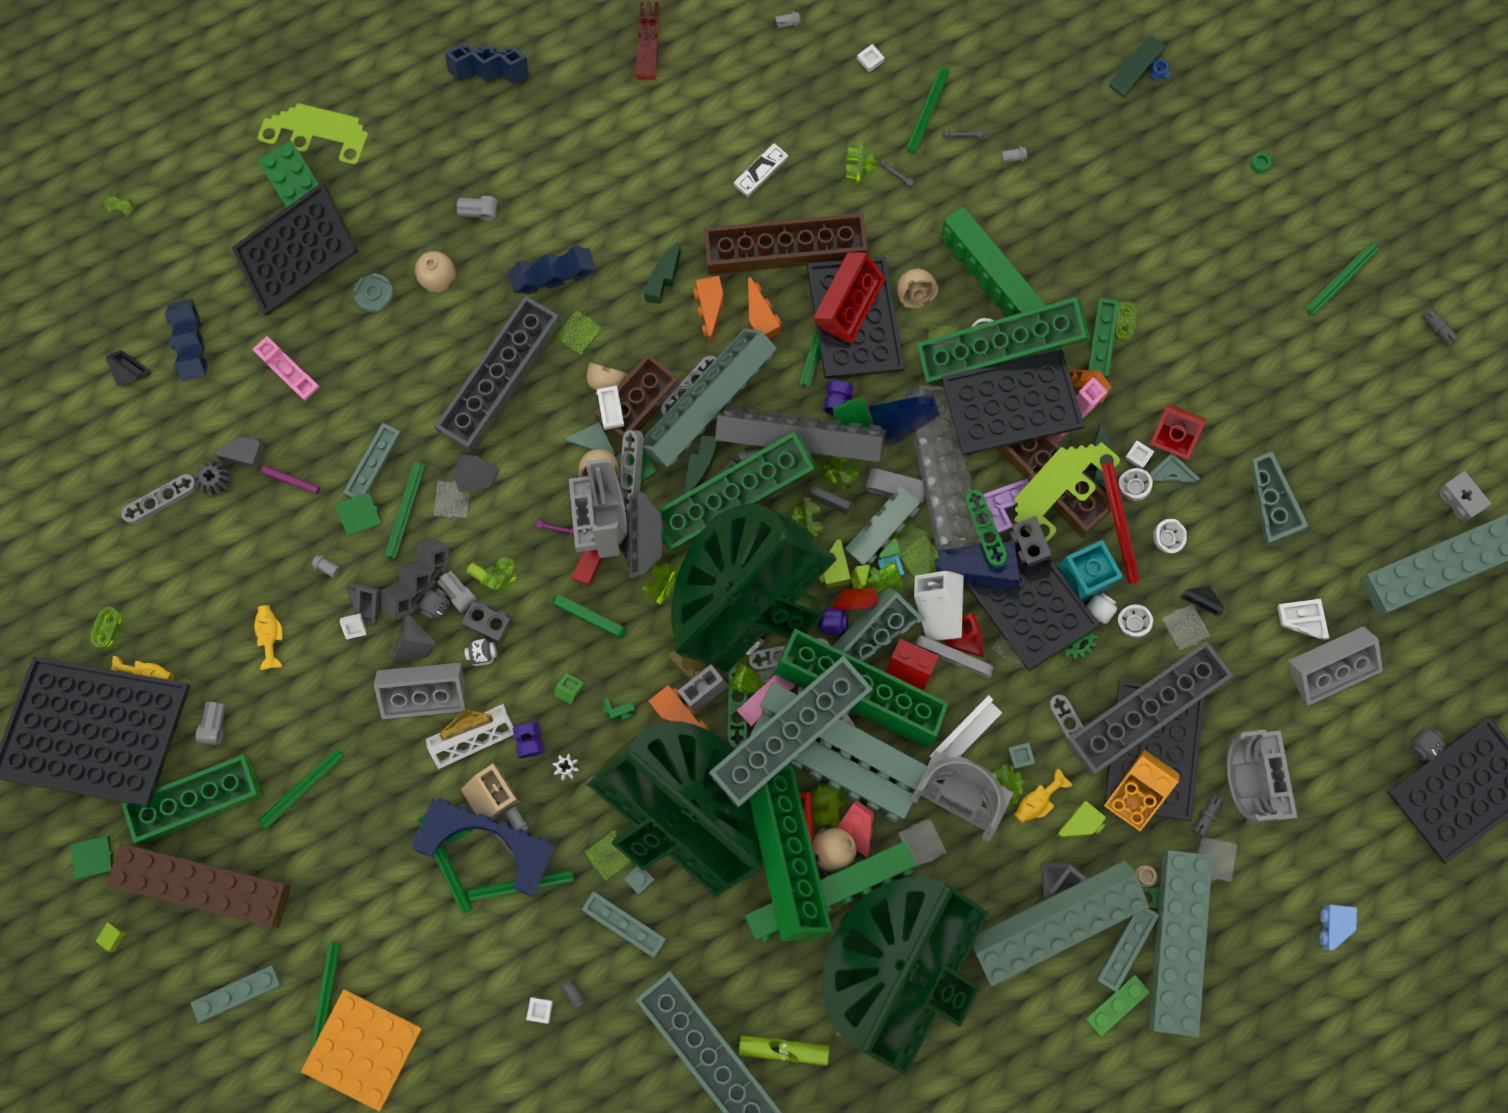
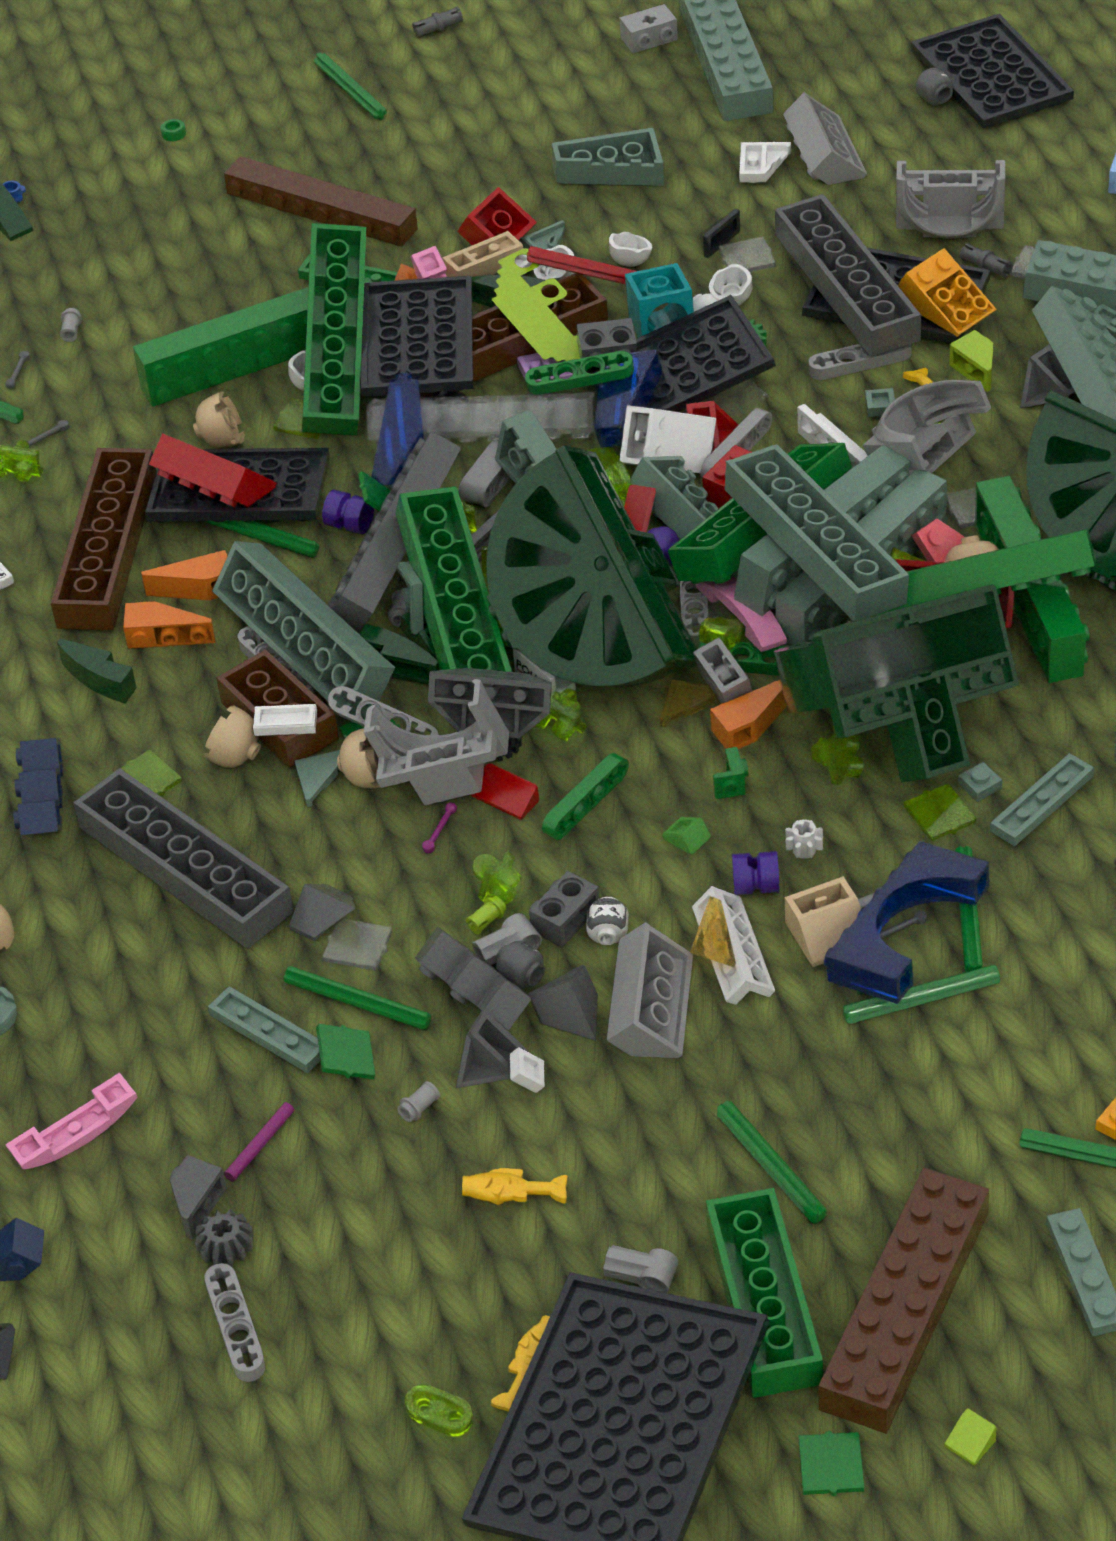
camera: 80 degrees left, 30 degrees down
none -> reddish brown brick [224,156,418,247]
none -> sand green tile [397,561,423,635]
none -> tan slope [442,231,523,277]

